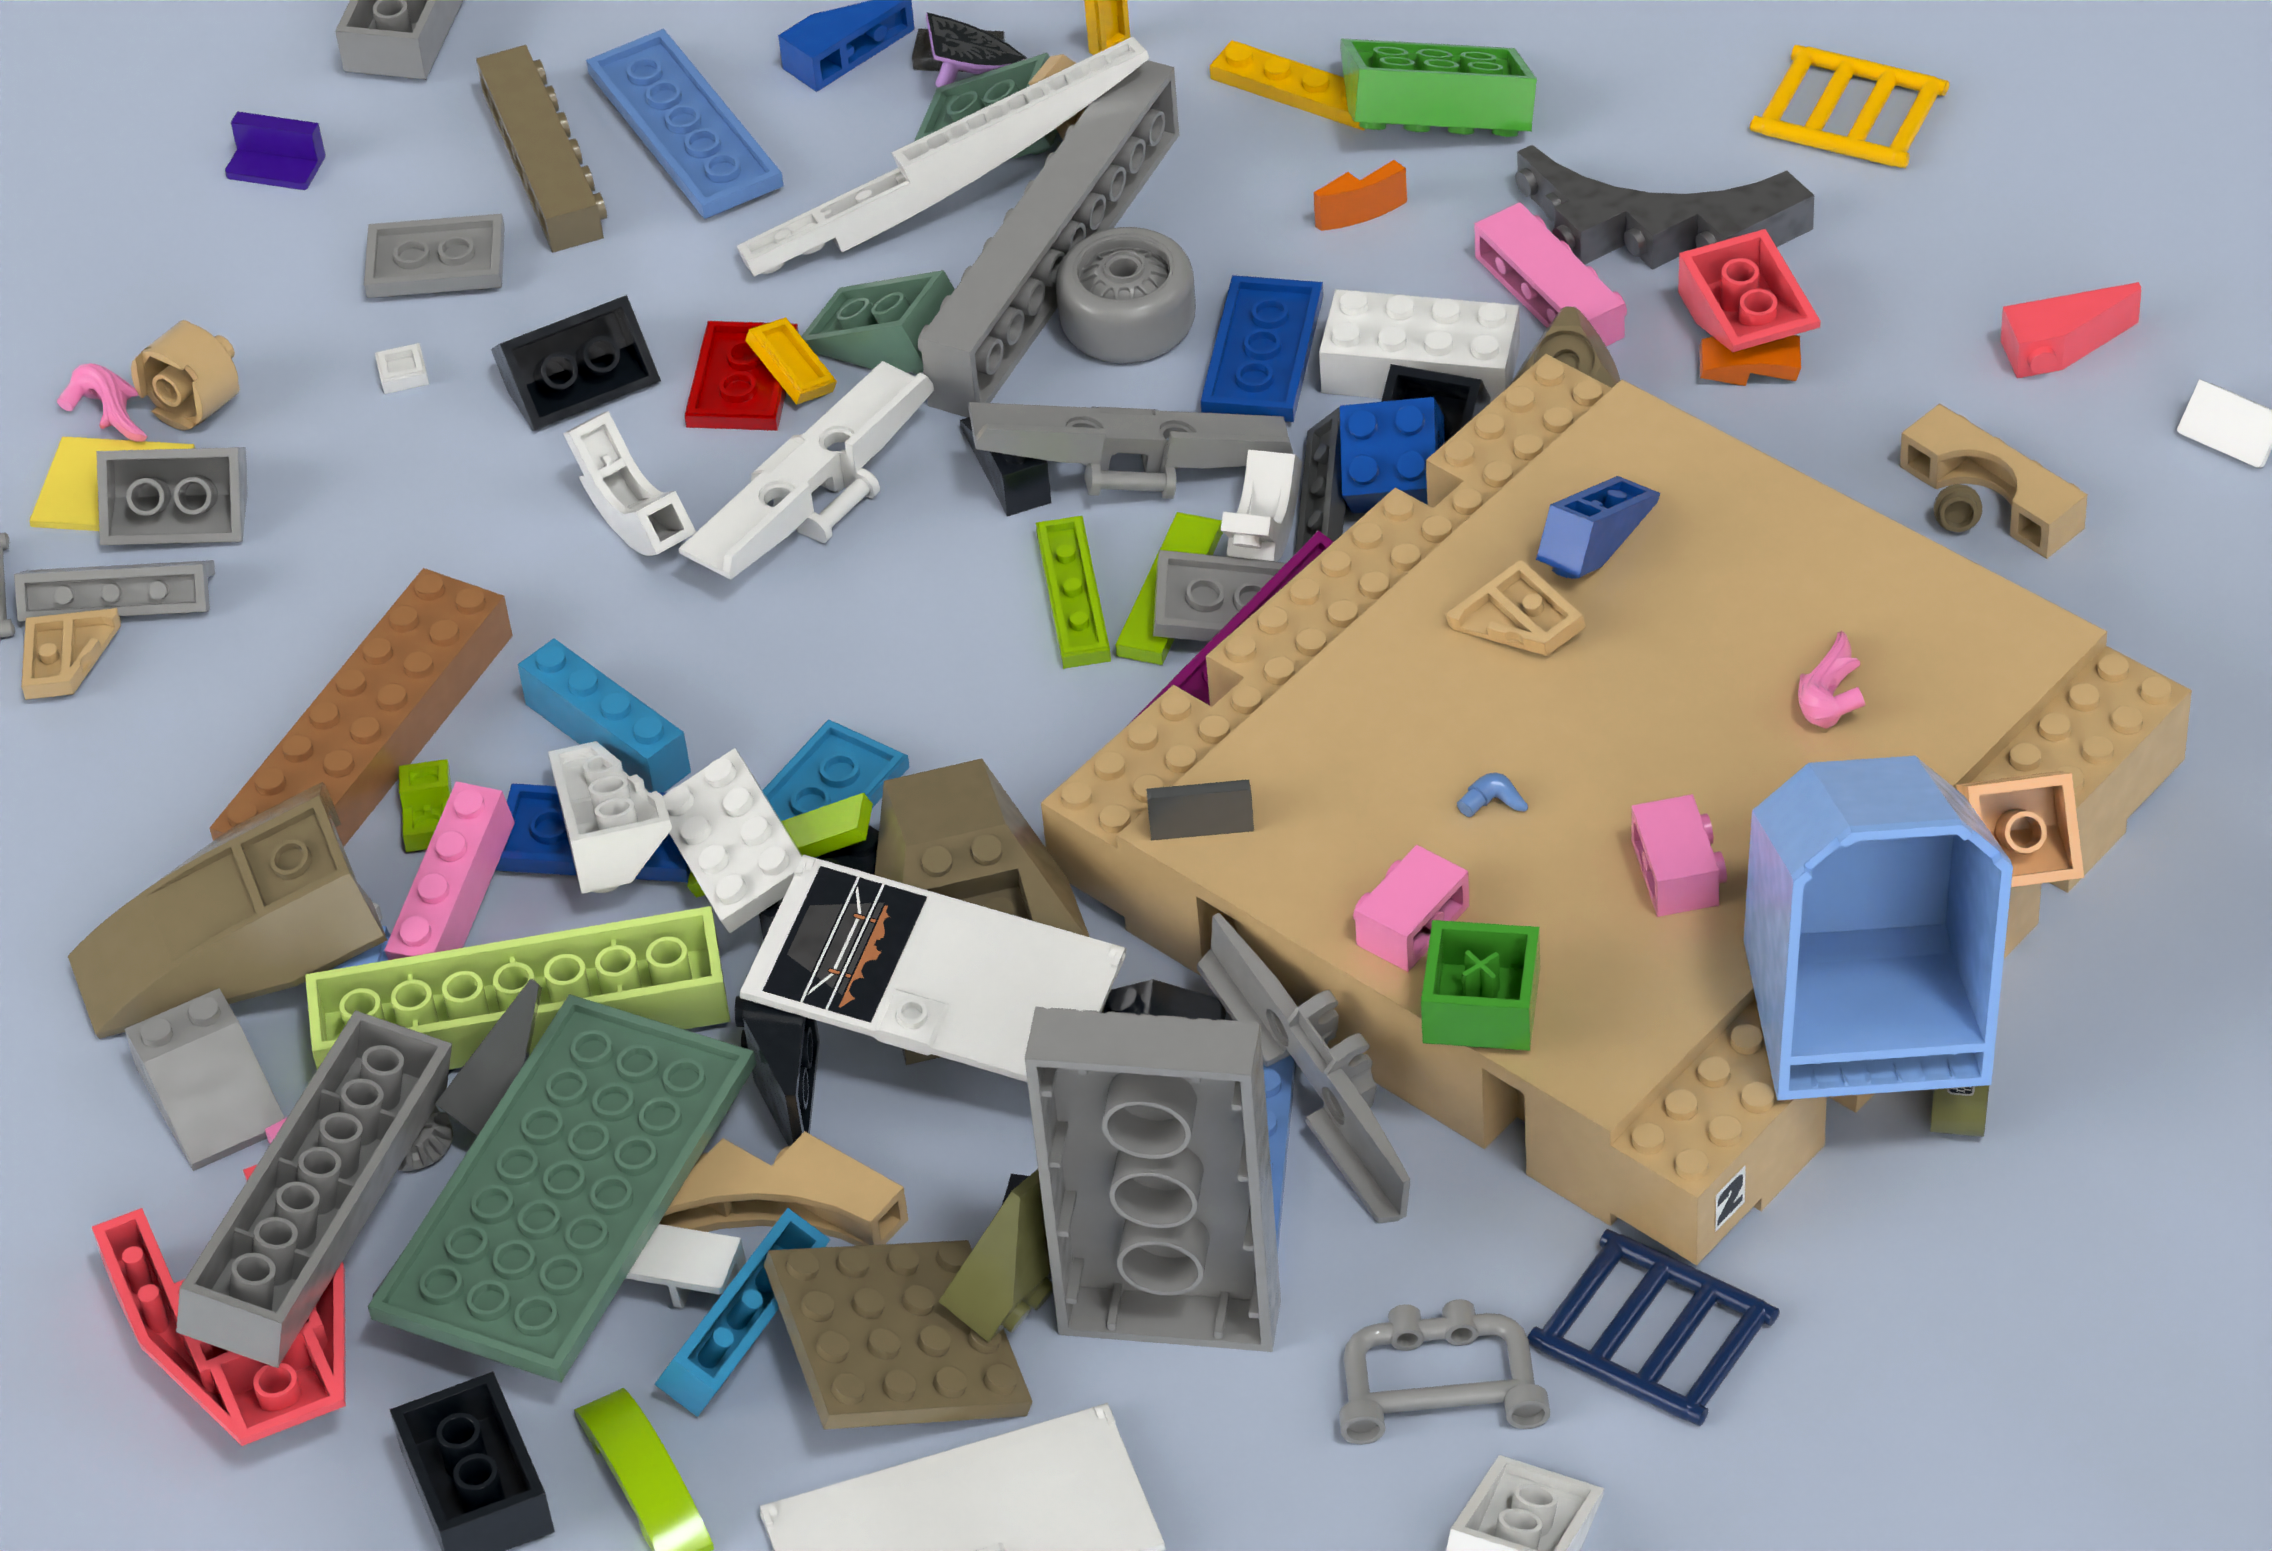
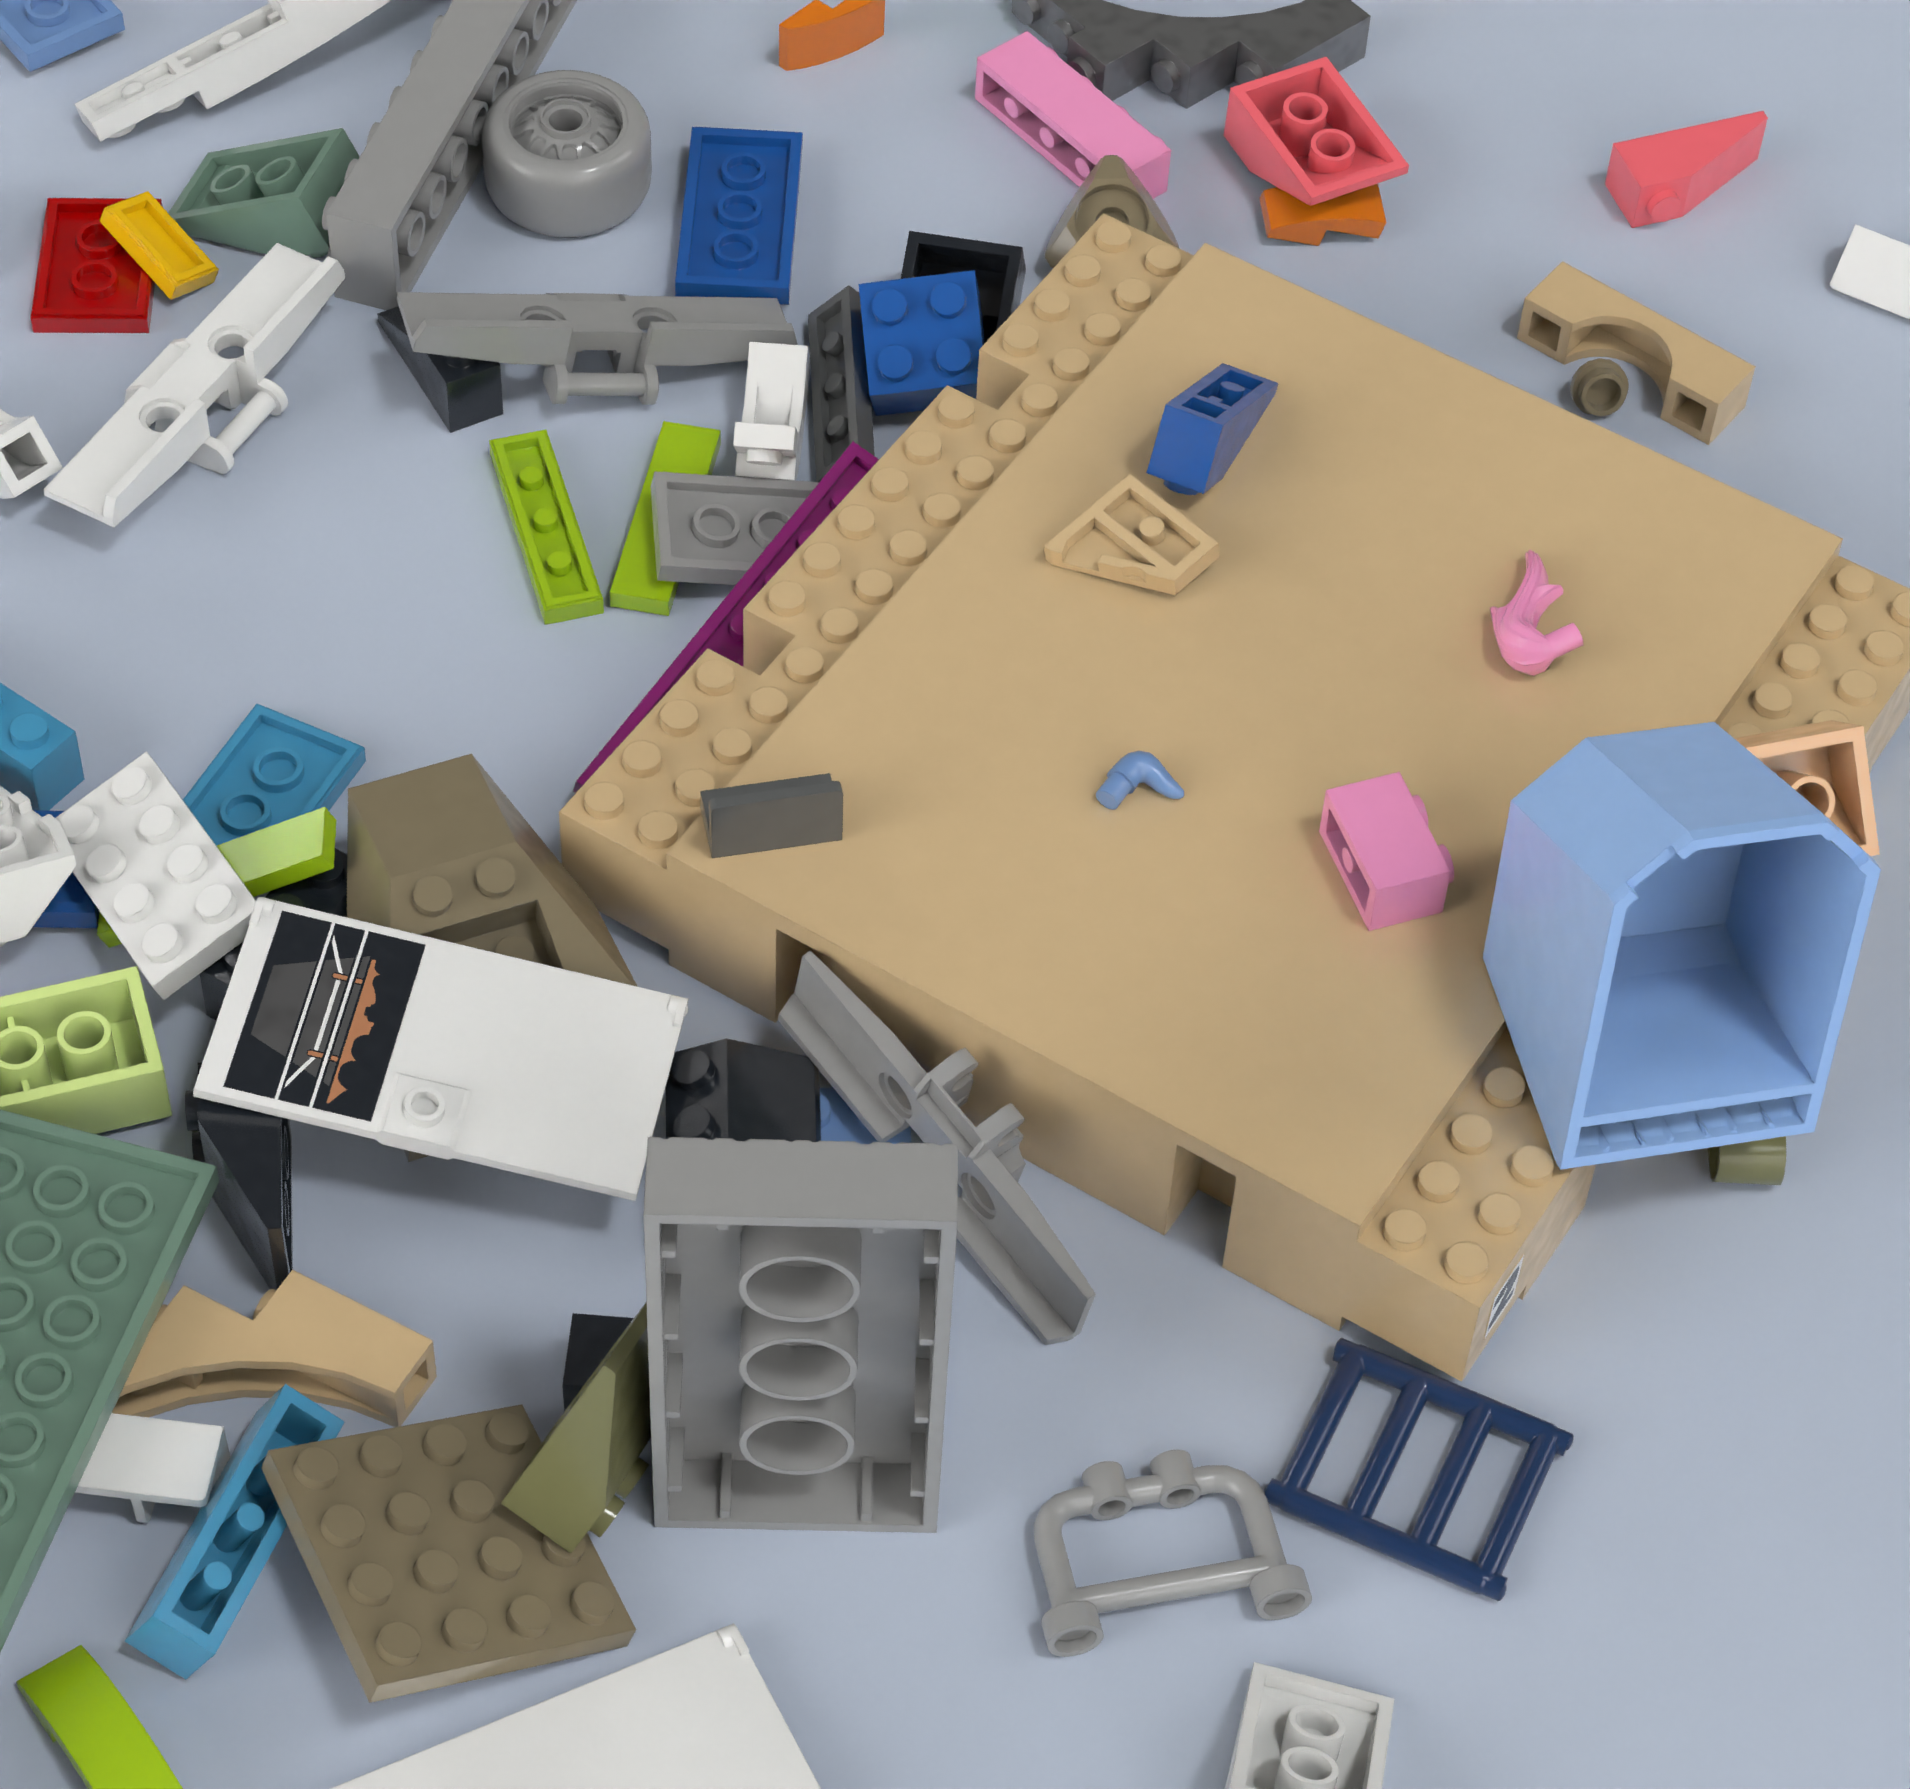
camera: 15 degrees left, 5 degrees up
white brick [1319,289,1520,403] -> none
bright pink brick [1353,845,1469,972] -> none
bright green brick [1421,920,1540,1051] -> none

